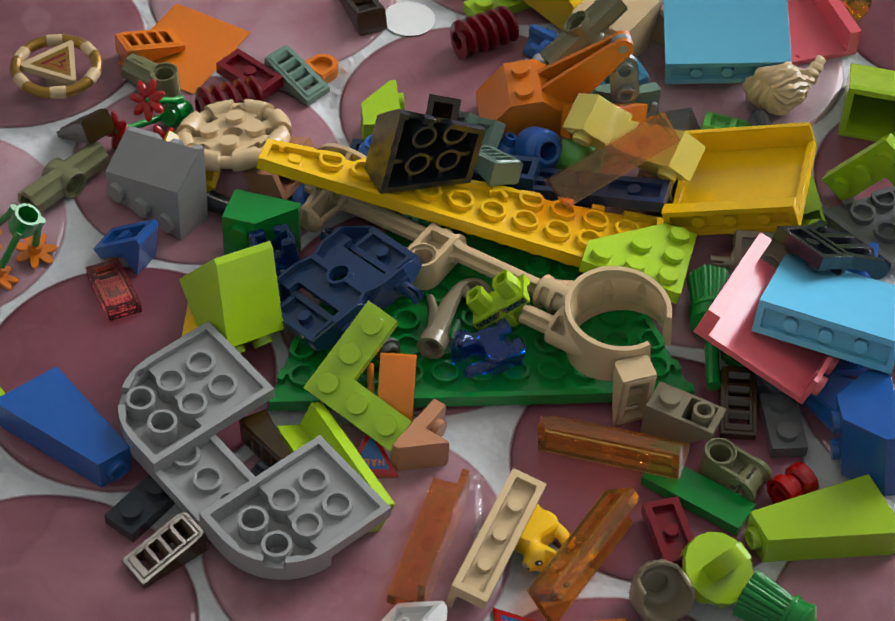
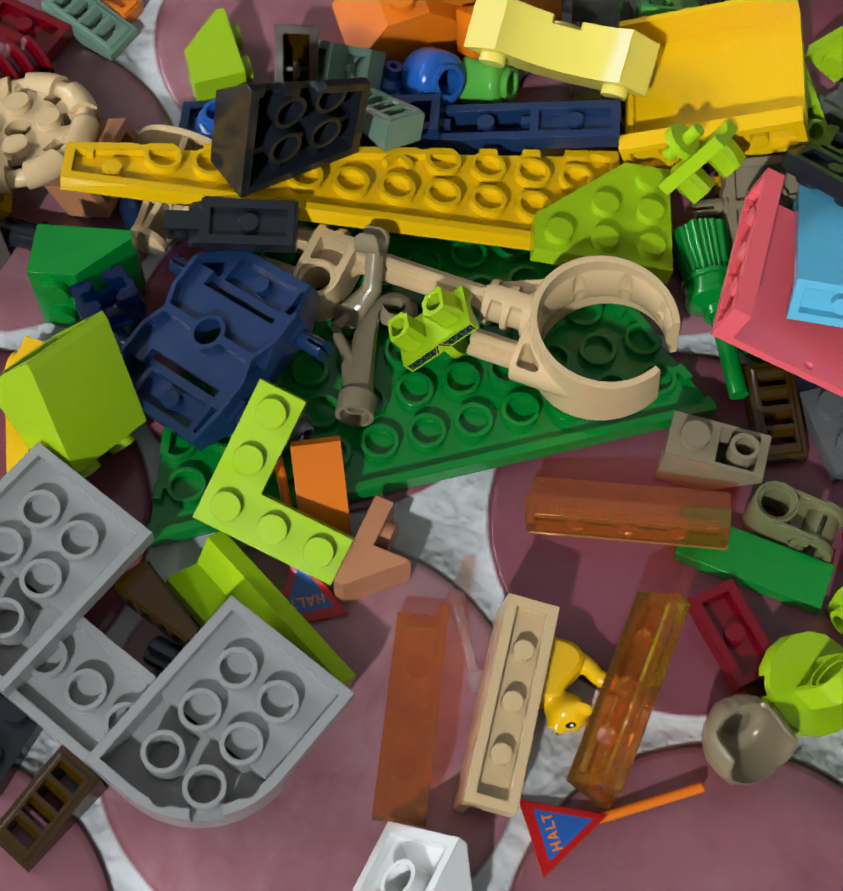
camera: 10 degrees left, 15 degrees up
clear blue animal [450,318,525,378] -> none
clear orange panel [543,111,680,209] -> none
tan slope [612,354,657,426] -> none
none -> black hinge [163,198,300,253]
none -> dark tan piece [331,226,390,333]
none -> lime hips [658,119,746,204]

